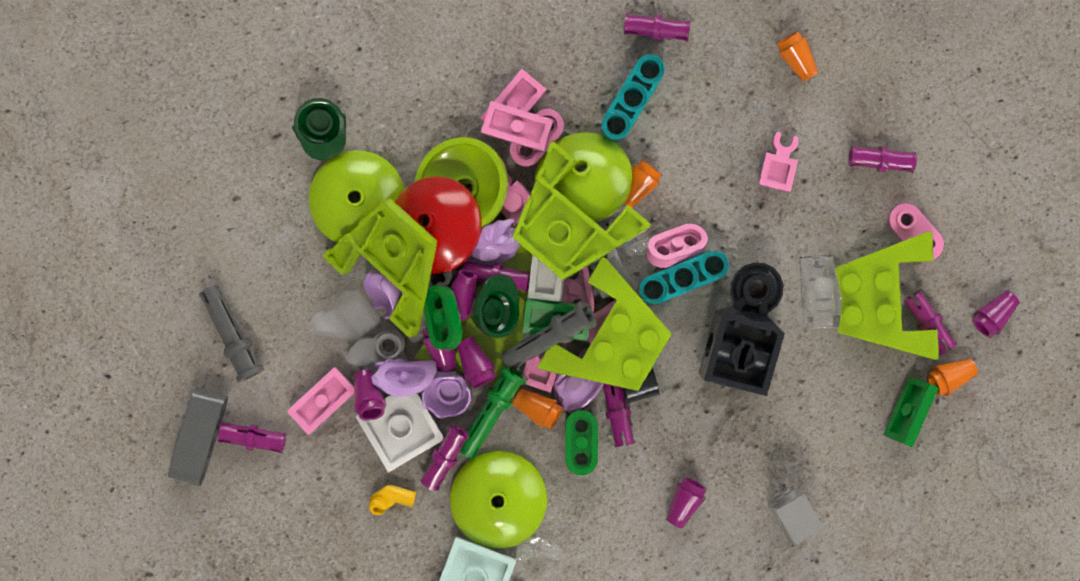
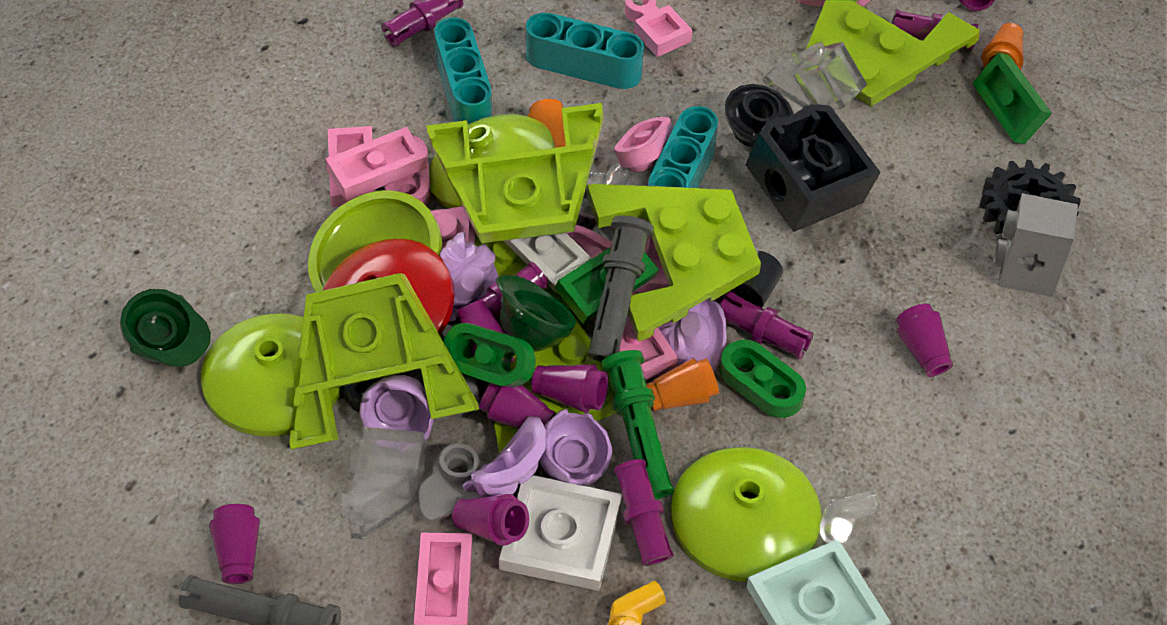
camera: 50 degrees left, 35 degrees down
none -> magenta cone [209,504,260,584]
none -> teal beam [525,12,644,89]
none -> black gear [979,159,1081,235]

